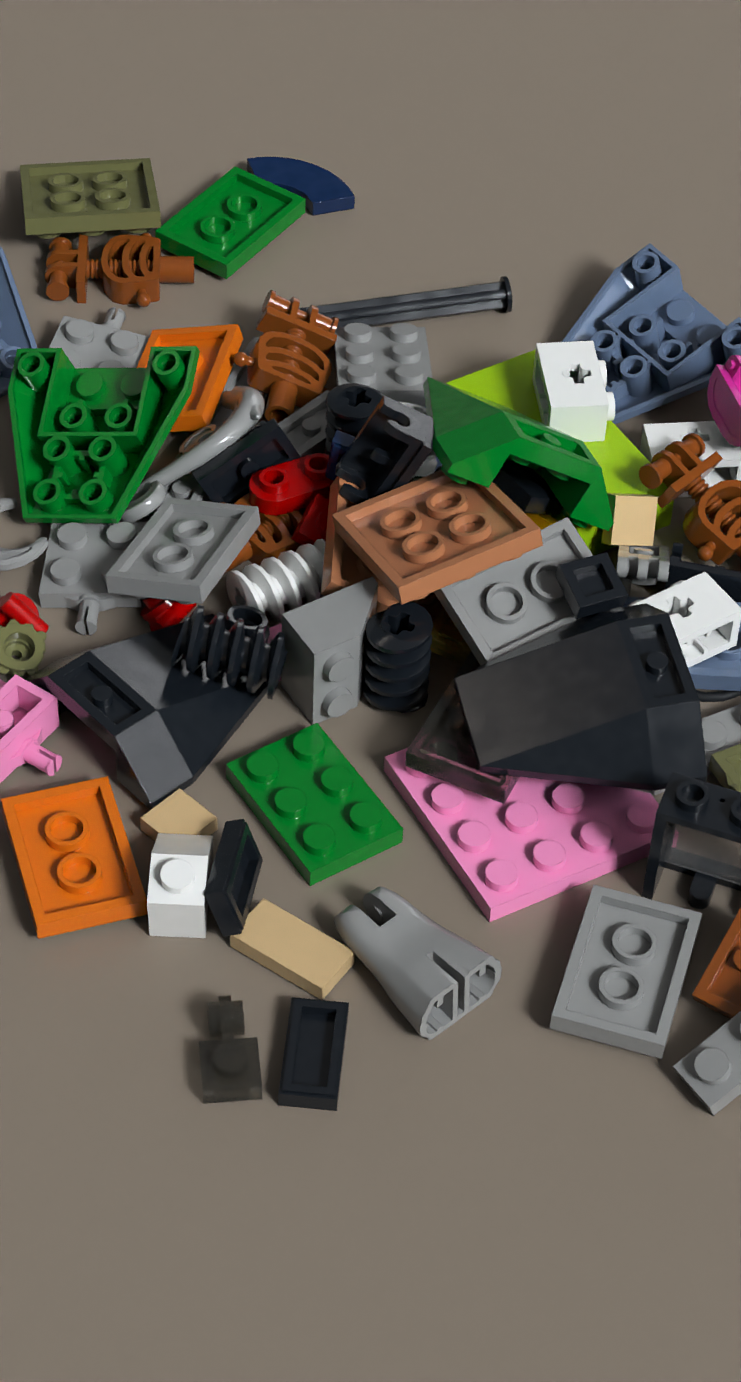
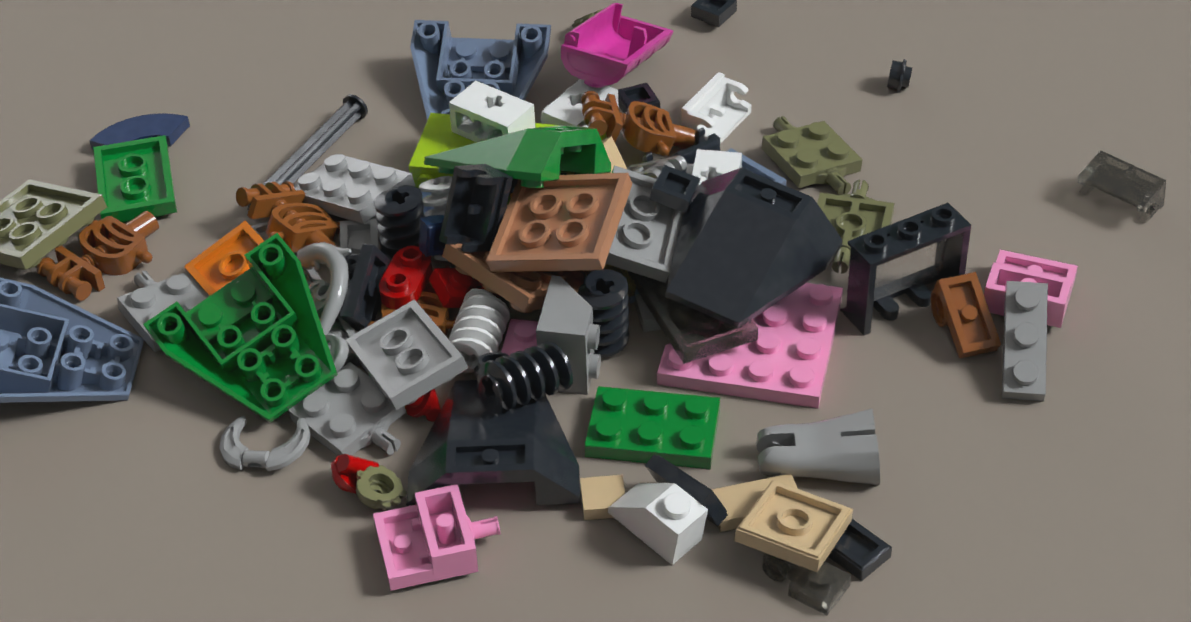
camera: 45 degrees left, 5 degrees down
orange plate [1,776,148,939] -> none
light grey plate [549,884,702,1059] -> none
none -> tan tile [735,480,853,572]

